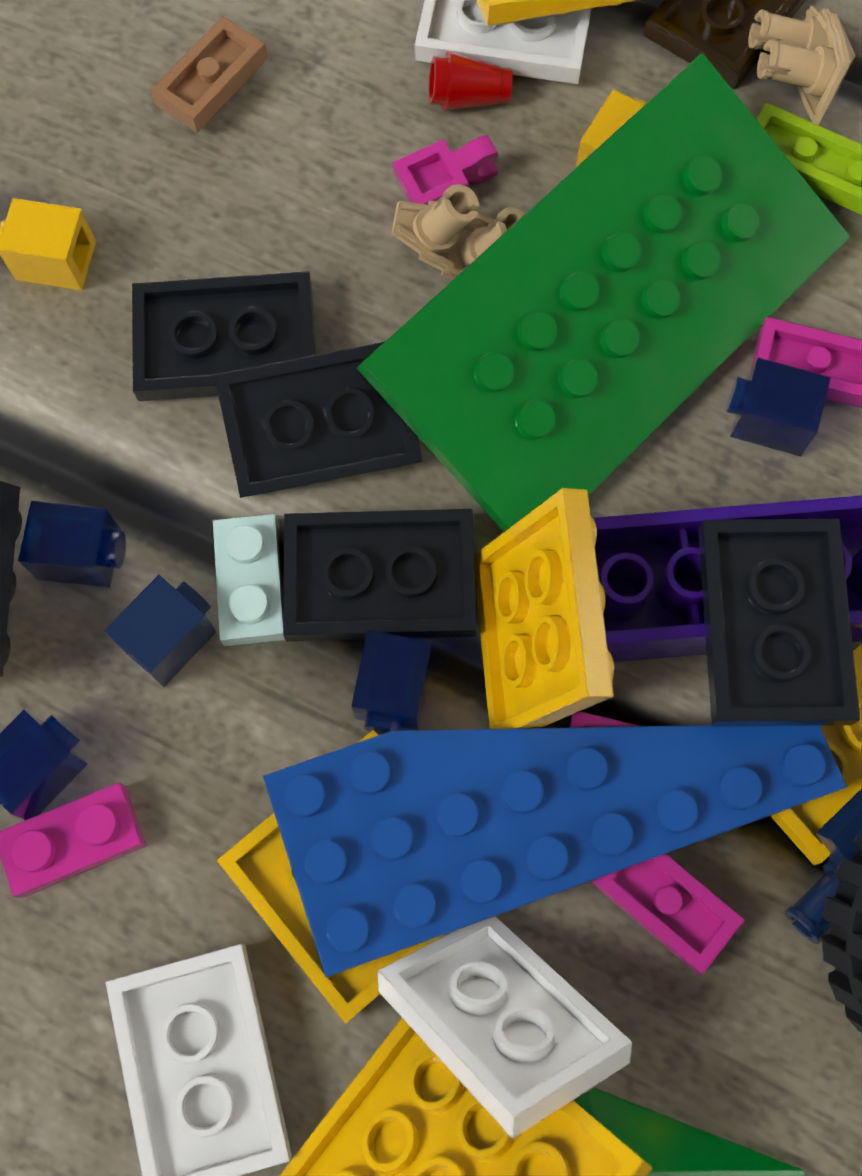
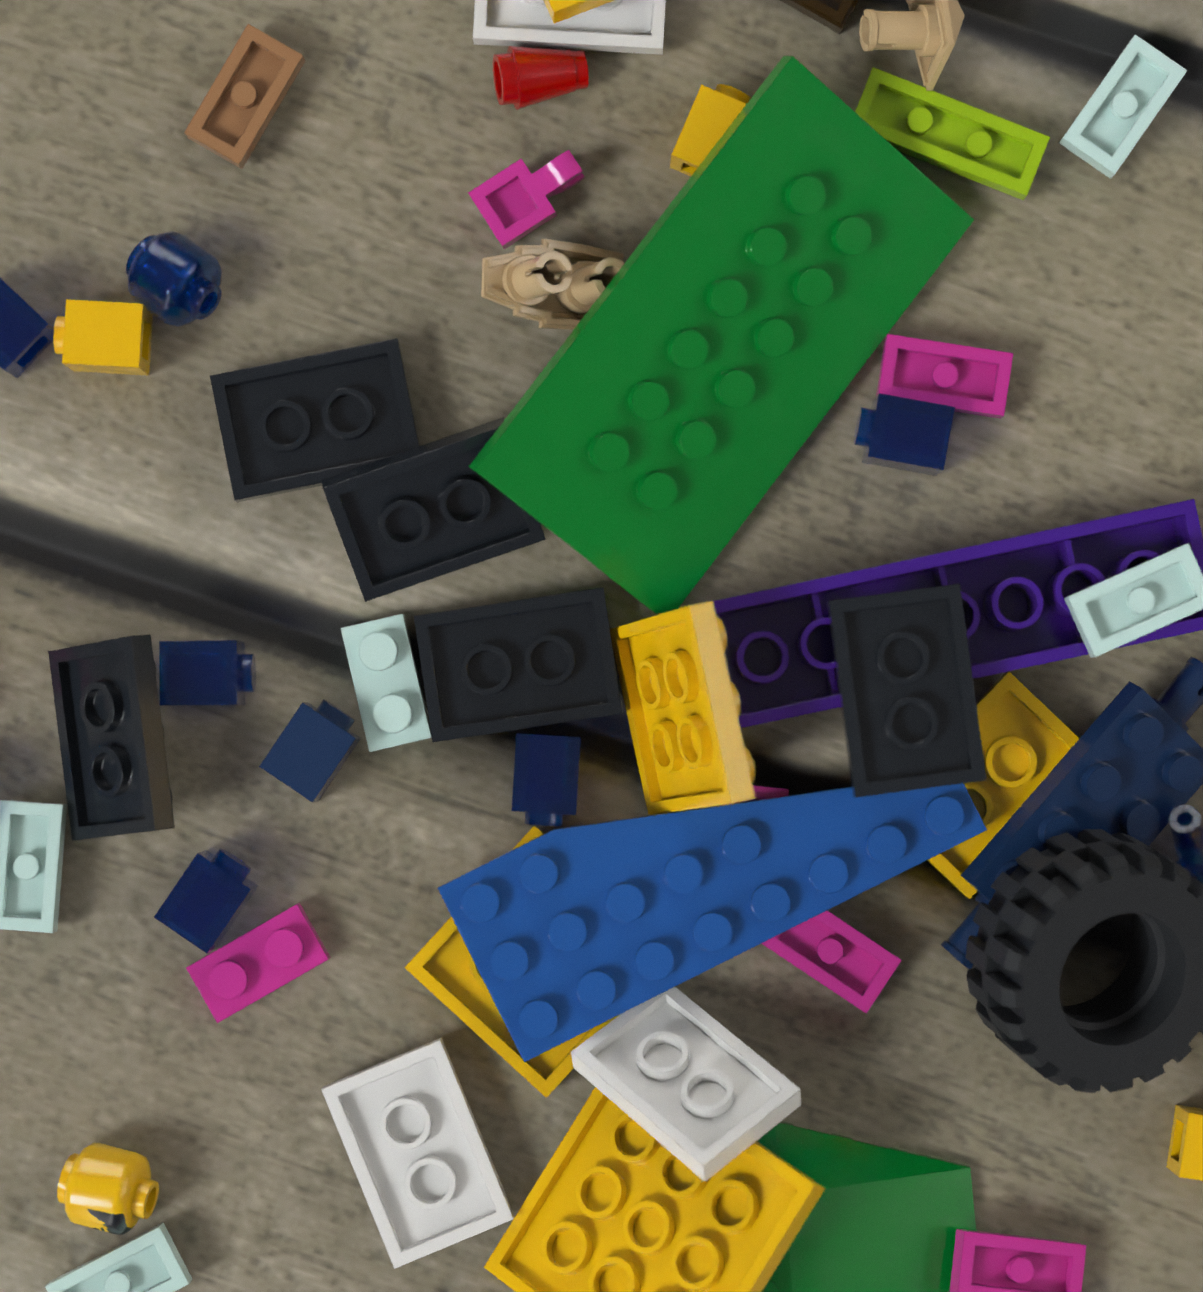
camera: 10 degrees left, 15 degrees up
none -> clear blue head [126,231,222,327]

